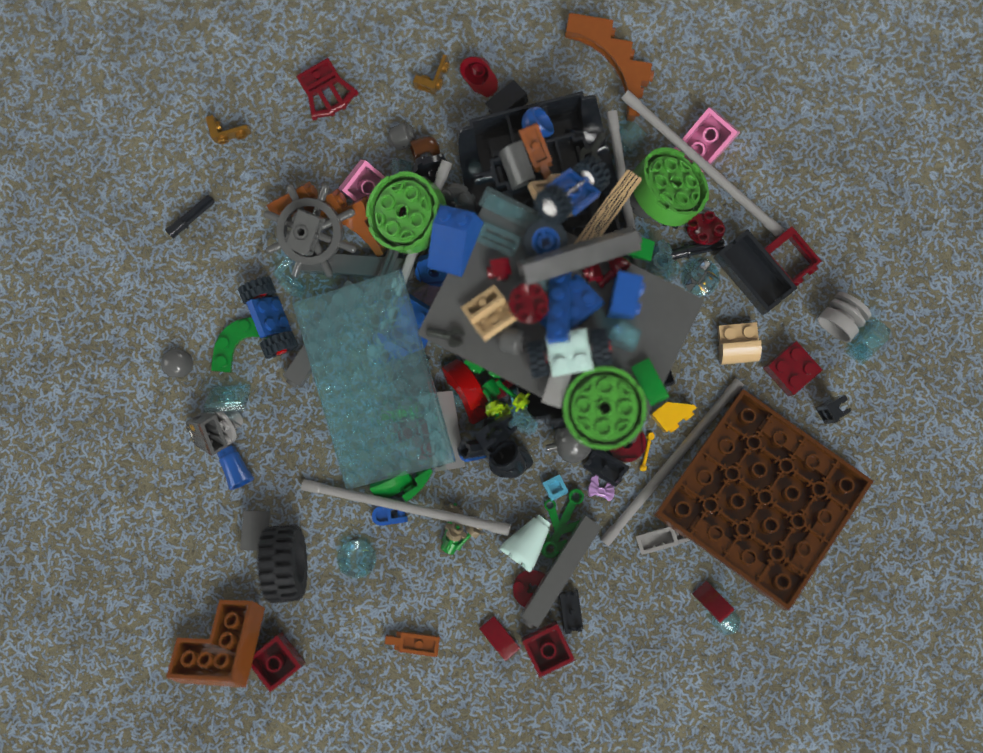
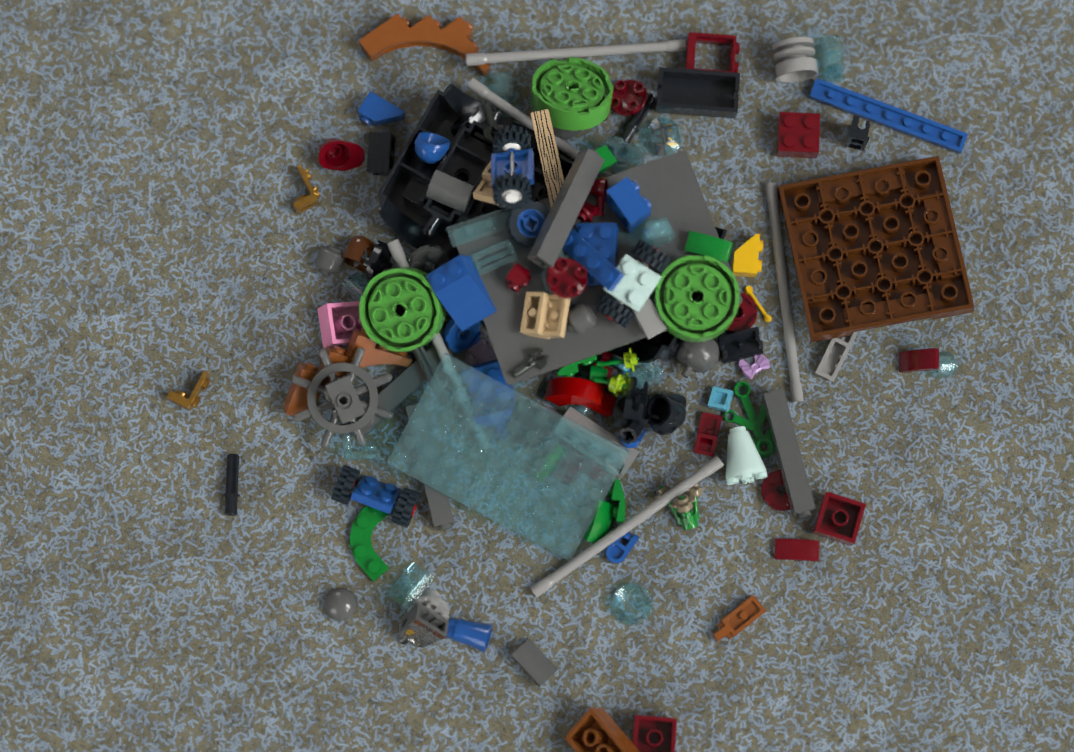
camera: 50 degrees left, 5 degrees down
black tyre [257,524,308,603] -> none
dark red plate [296,58,359,121] -> none
dark orange hinge [518,123,553,180] -> none
black hinge [559,590,583,634] -> none
bright pink slope [674,107,740,172] -> none
tan brick [717,322,762,365] -> none
none -> blue slope [357,91,405,126]
none -> dark red slope [693,411,722,457]
none -> blue plate [809,78,968,154]

